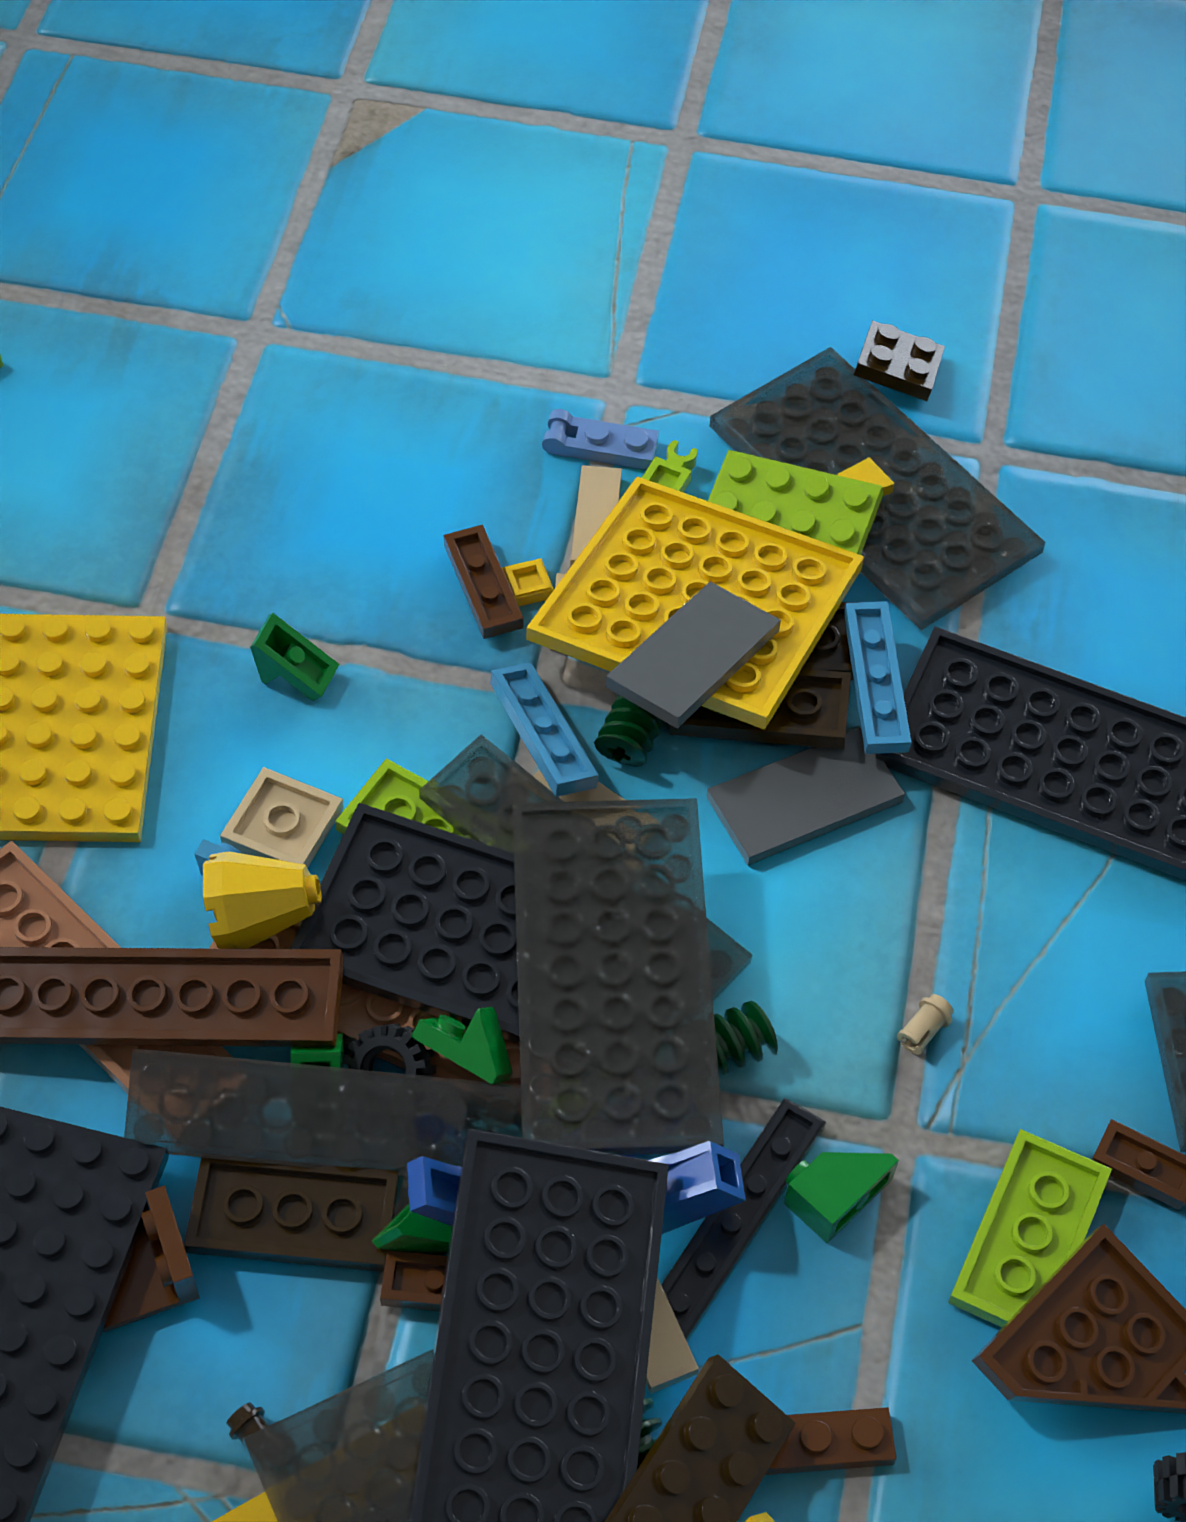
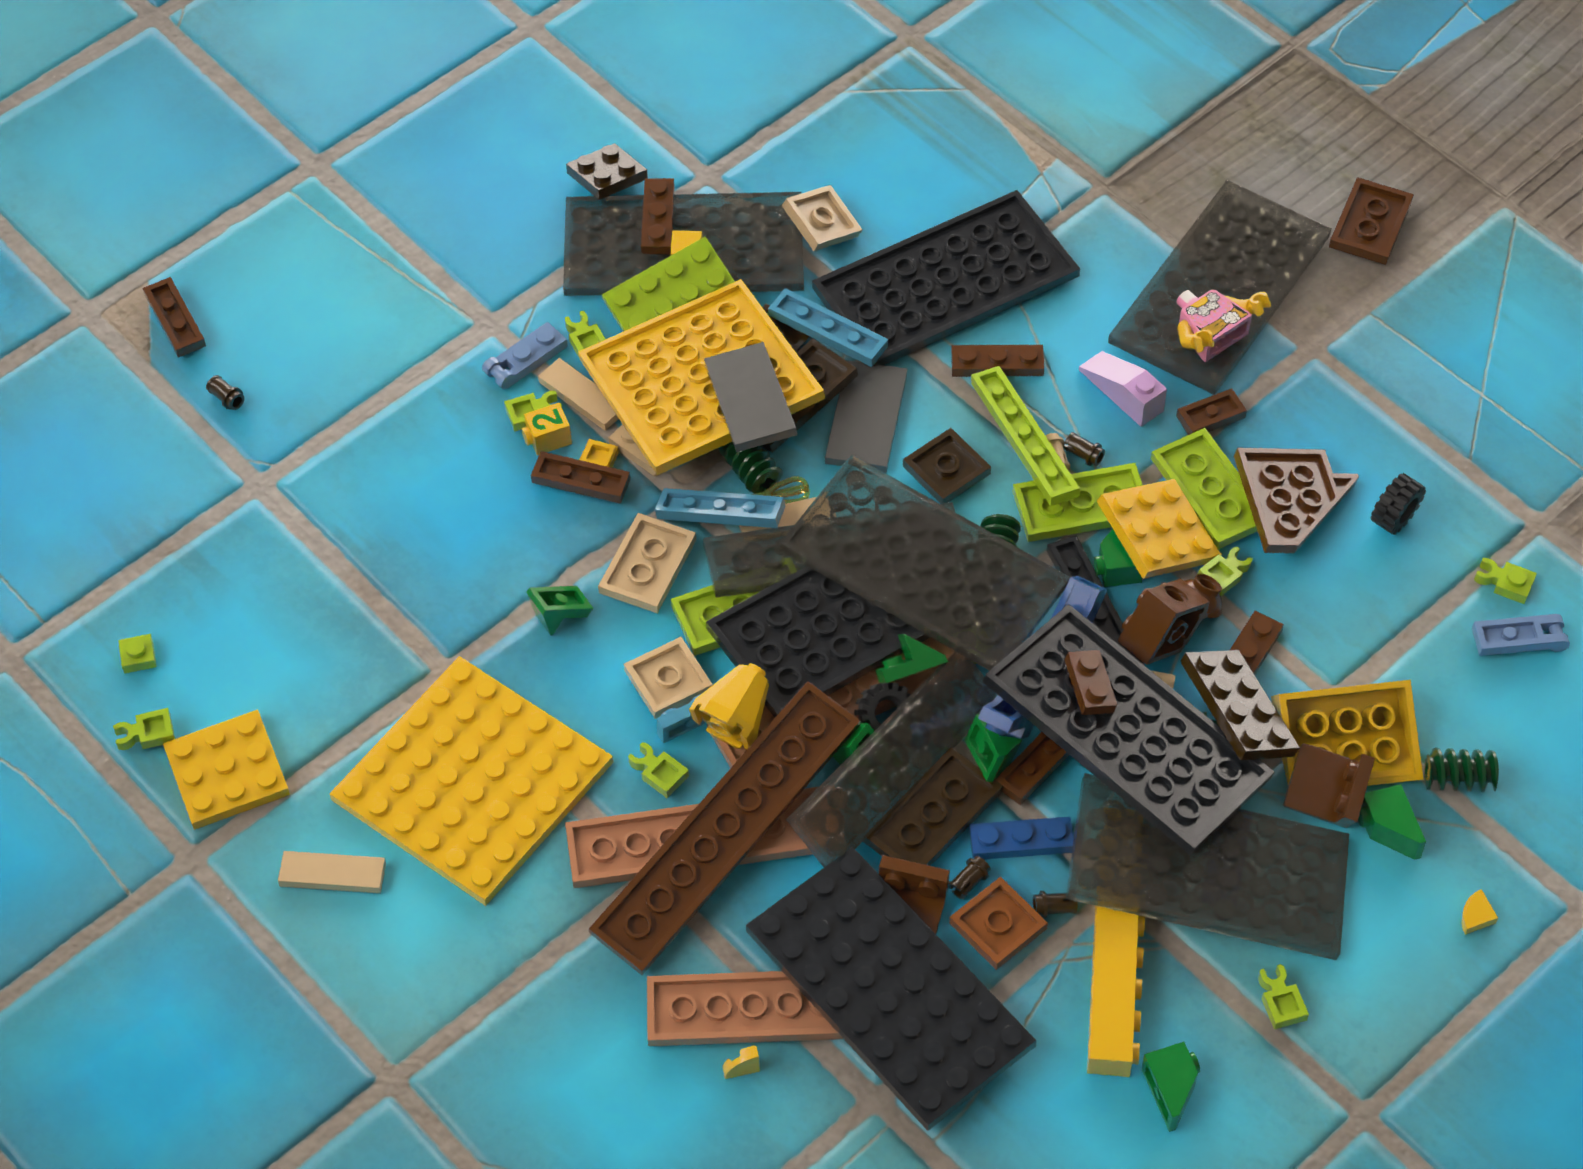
camera: 50 degrees left, 0 degrees up
none -> reddish brown plate [143,277,206,358]
none -> dark brown pin [206,375,245,410]
none -> lime plate [504,390,562,432]
none -> yellow brick [521,403,572,456]
none -> tan plate [598,513,696,614]
none -> lime plate [628,742,689,798]
none -> reddish brown plate [641,178,675,254]
none -> clear yellow piece [750,476,810,504]
none -> tan plate [782,185,862,251]
none -> dark brown plate [903,428,991,506]
none -> dark brown pin [949,856,991,900]
none -> dark orange plate [949,876,1048,970]
none -> reddish brown plate [951,344,1044,377]
none -> blue plate [969,817,1075,860]
none -> lime plate [971,366,1080,506]
none -> lime plate [1012,463,1143,542]
none -> dark brown pin [1063,432,1105,466]
none -> reddish brown plate [1065,650,1117,715]
none -> lavender slope [1079,351,1167,427]
none -> yellow plate [1097,479,1221,579]
none -> reddish brown brick [1118,574,1222,665]
none -> lime plate [1197,547,1253,596]

